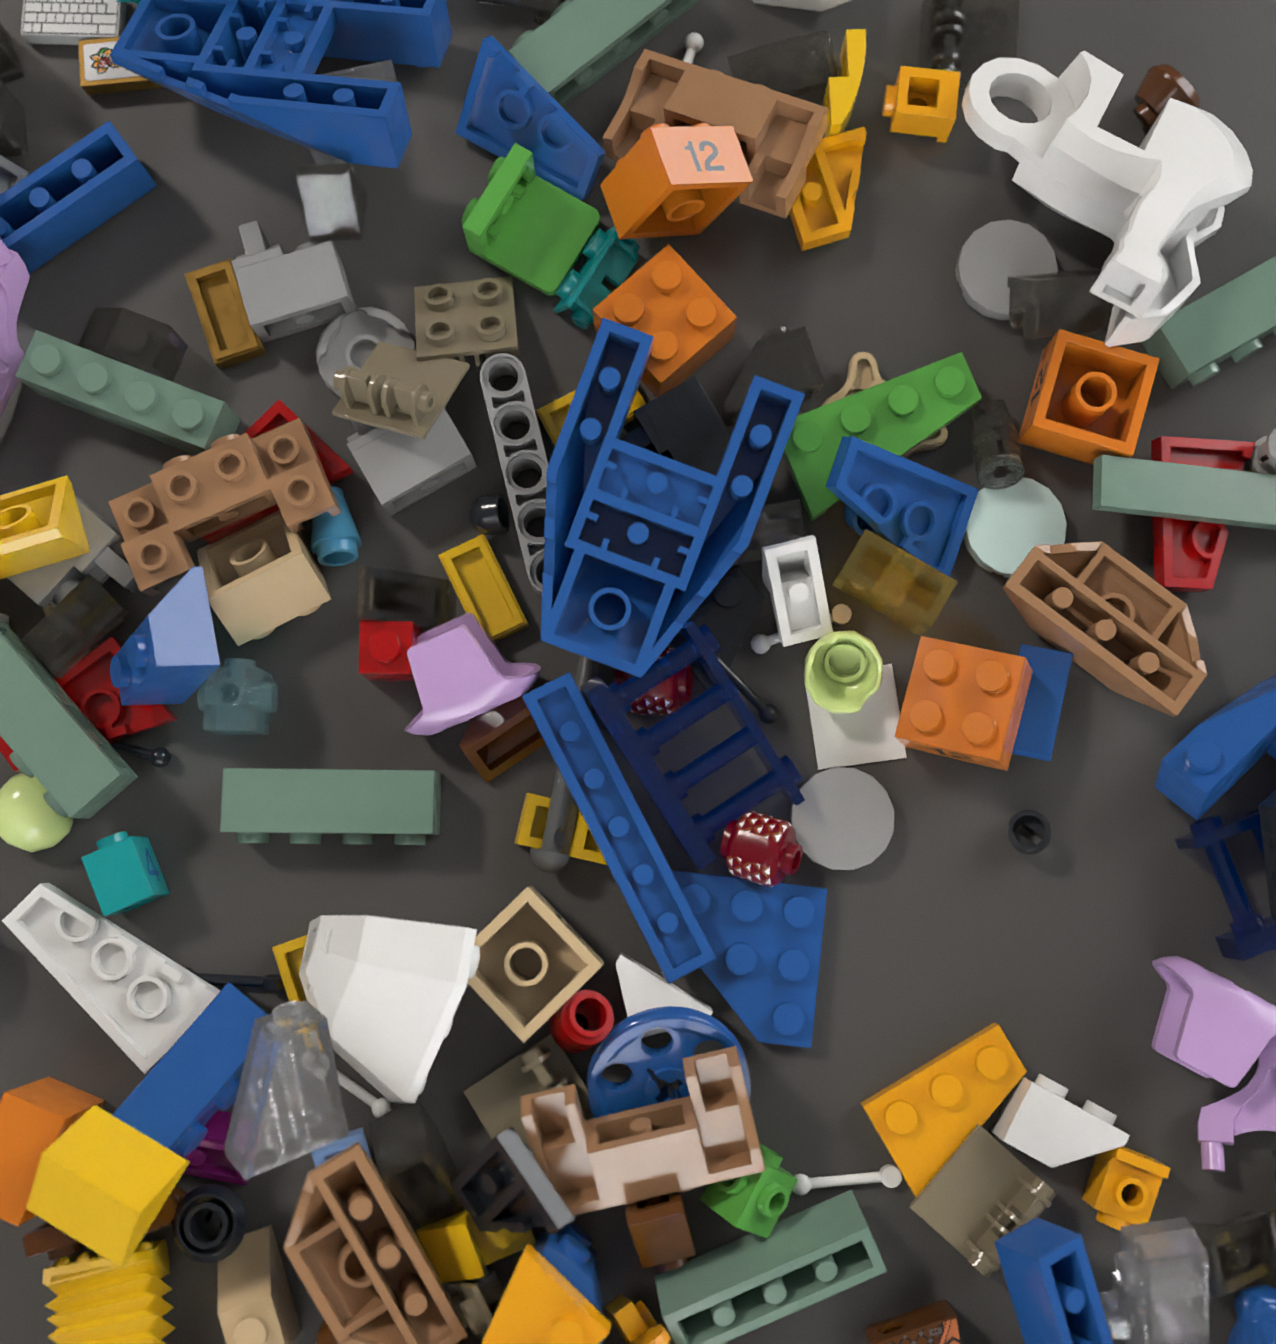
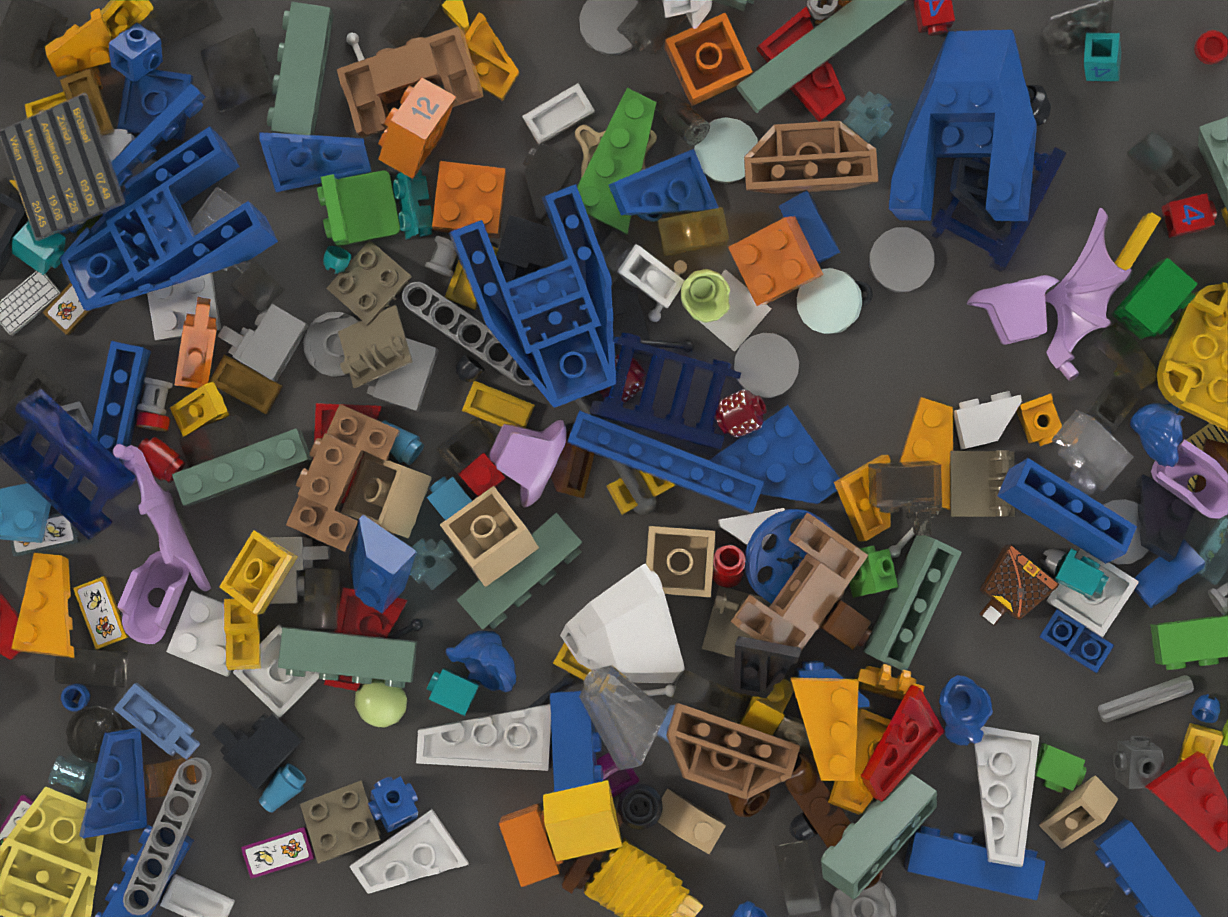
camera: 45 degrees left, 5 degrees up
none -> red tile [136,412,170,432]
none -> light grey bush [137,377,173,415]
none -> red brick [137,436,185,484]
none -> white plate [147,273,221,341]
none -> yellow slope [170,382,229,437]
none -> orange hinge [174,297,217,389]
none -> teal hinge [323,246,352,274]
none -> light grey bush [425,236,457,277]
none -> dark azure brick [427,476,473,521]
none -> tan brick [440,486,539,587]
none -> blue hair [446,631,517,692]
none -> white tile [522,83,595,146]
none -> light aqua tile [797,268,862,334]
none -> light orange wing [834,455,891,541]
none -> clear light blue brick [843,91,894,144]
none -> clear smoke hinge [868,461,942,536]
none -> light grey tile [869,227,935,292]

